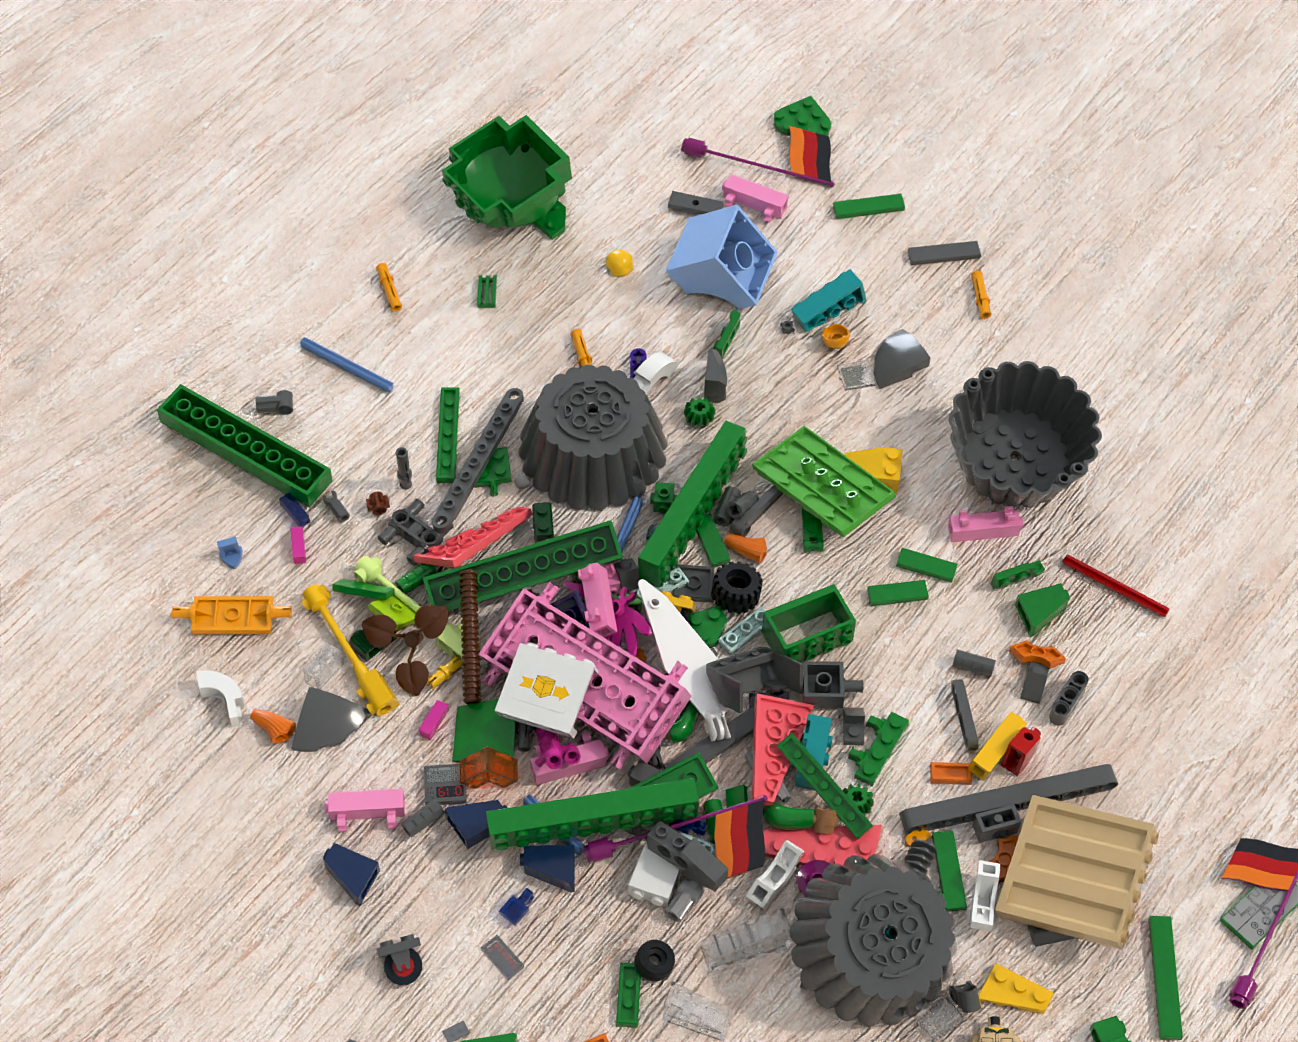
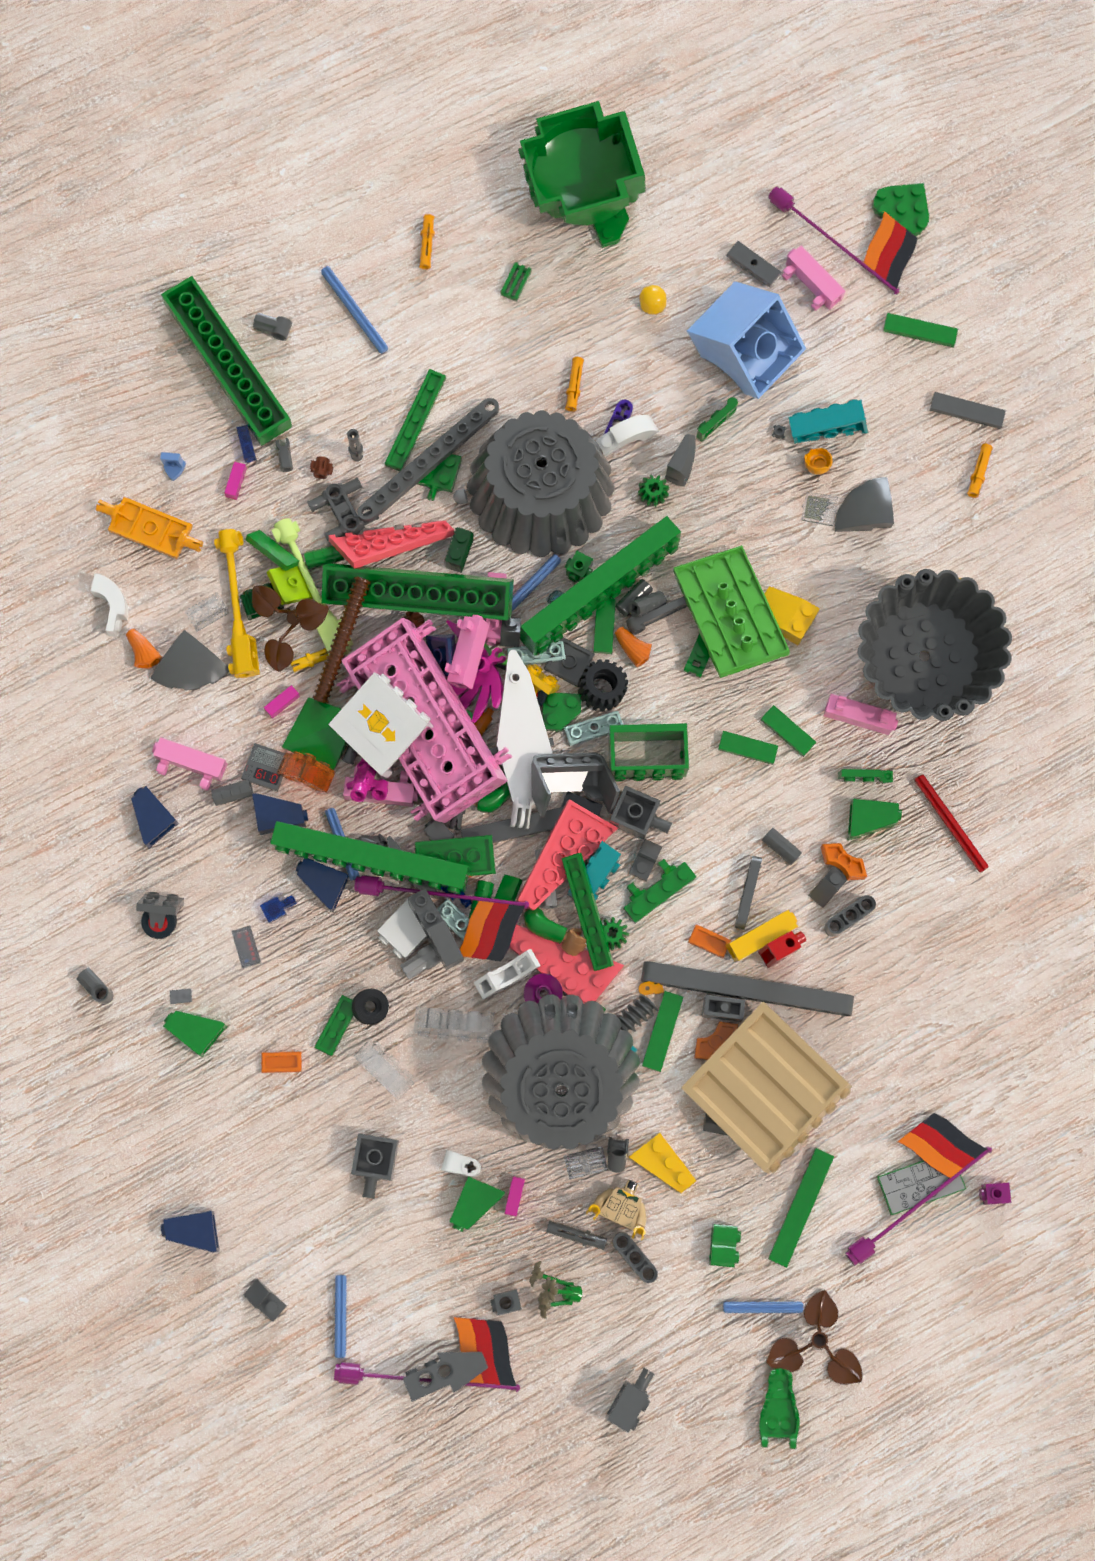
camera: 20 degrees right, 20 degrees up
white arch [970,860,1000,932] -> none

